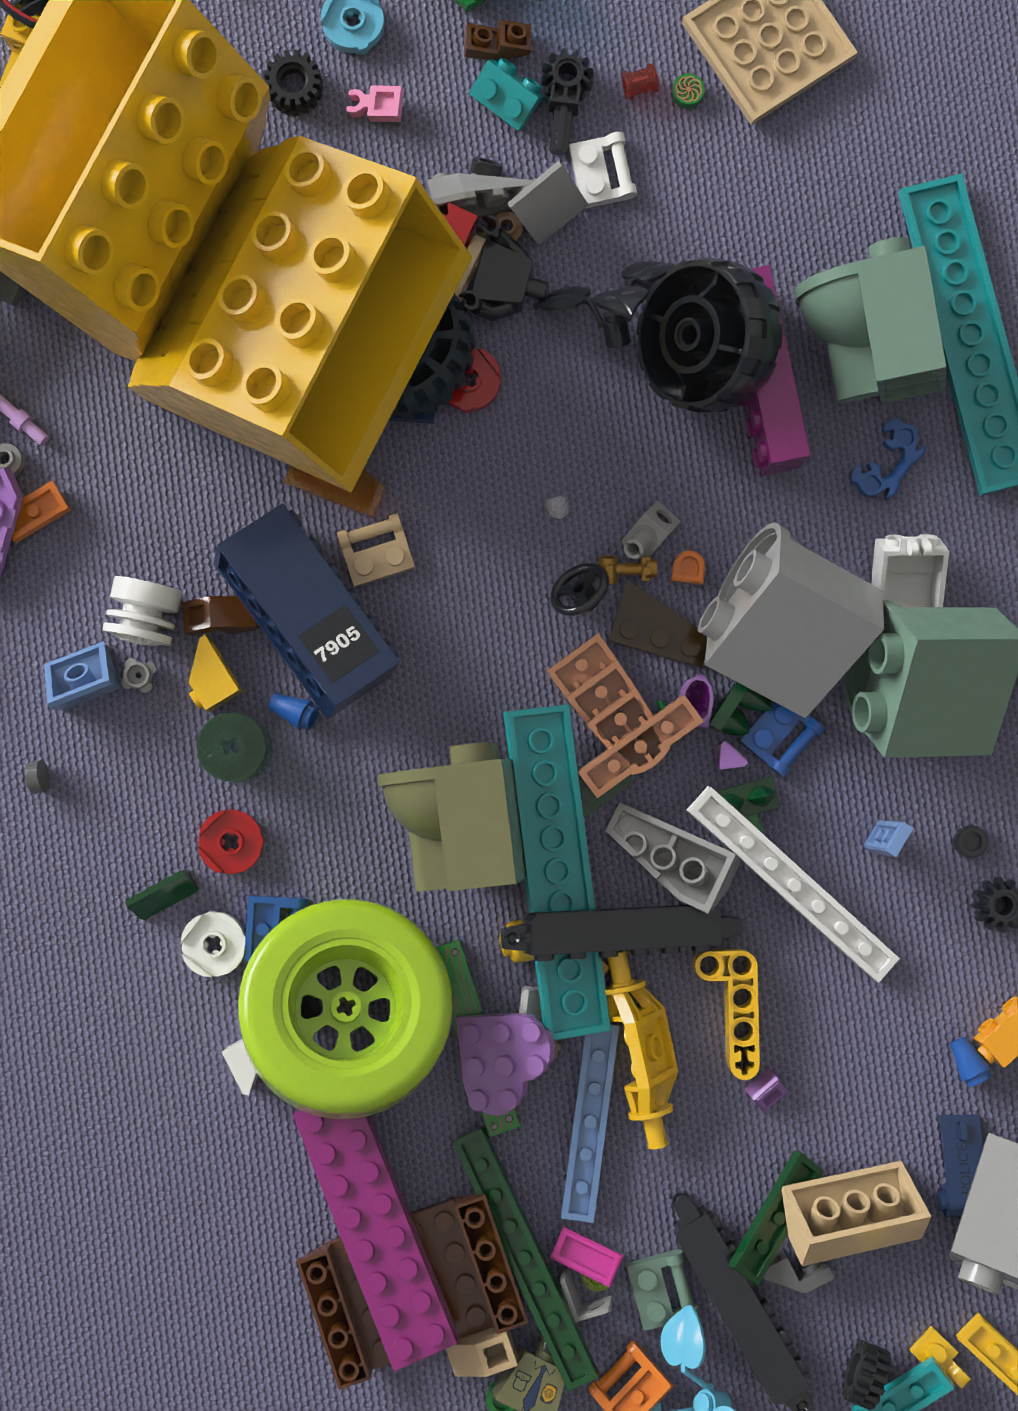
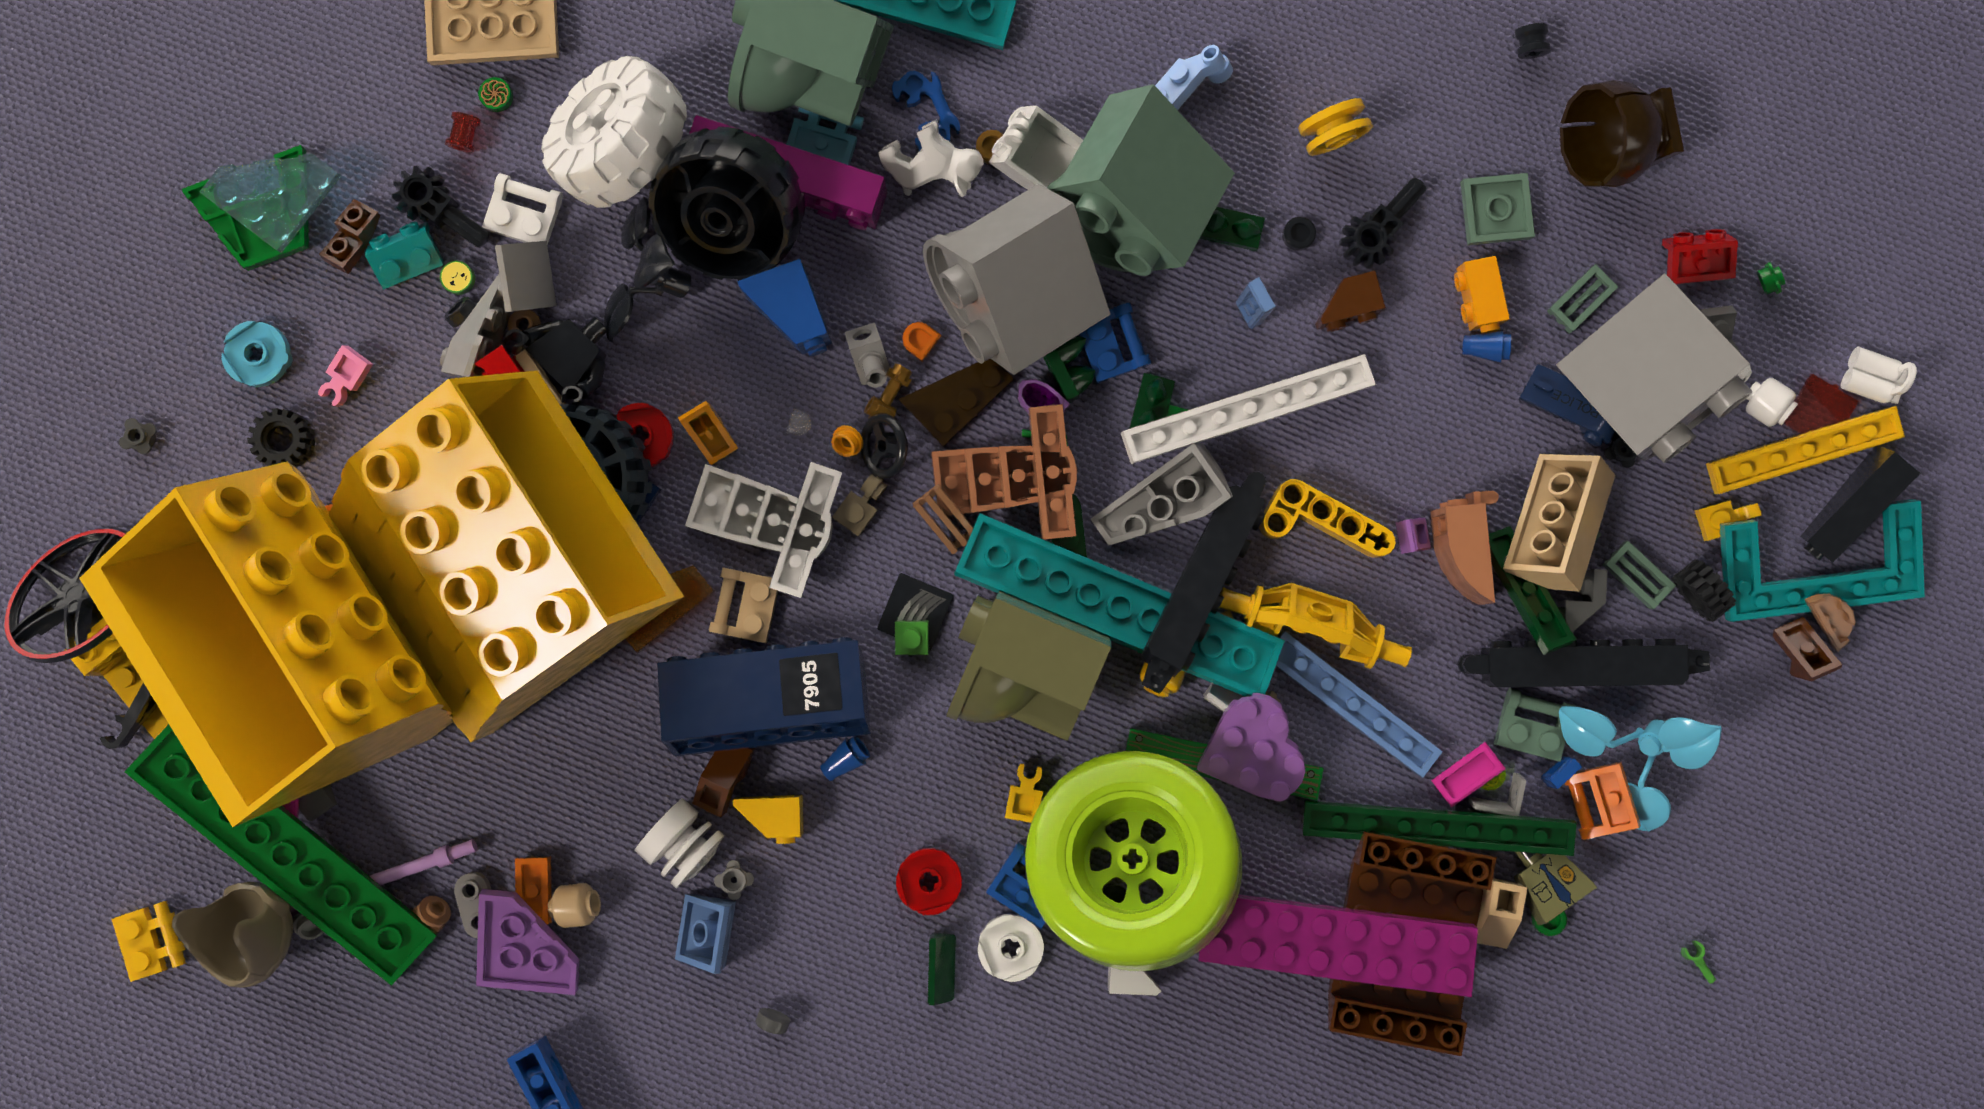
camera: 55 degrees left, 0 degrees up
clear green wheel [196,712,273,782] -> none
medium lavender slope [715,741,748,770] -> none
none -> light yellow tile [440,261,475,295]
none -> white wheel [541,56,687,208]
none -> tan head [548,883,601,928]
none -> light orange slope [678,401,738,465]
none -> white slope [685,462,842,598]
none -> blue slope [737,259,832,356]
none -> medium azure plate [786,107,864,165]
none -> light orange plate [831,425,864,457]
none -> dark tan plate [832,474,888,537]
none -> black sticker [877,573,953,651]
none -> white animal [878,119,984,197]
none -> bright green plate [895,621,929,655]
none -> medium nougat tile [912,484,974,554]
none -> pearl gold tile [976,130,1003,164]
none -> yellow plate [1005,763,1043,823]
none -> dark green tile [1199,207,1265,251]
none -> reddish brown slope [1315,270,1386,332]
none -> nougat piece [1430,491,1499,605]
none -> blue tile [1541,756,1582,789]
none -> sand green tile [1602,541,1676,609]
none -> black plate [1604,432,1637,468]

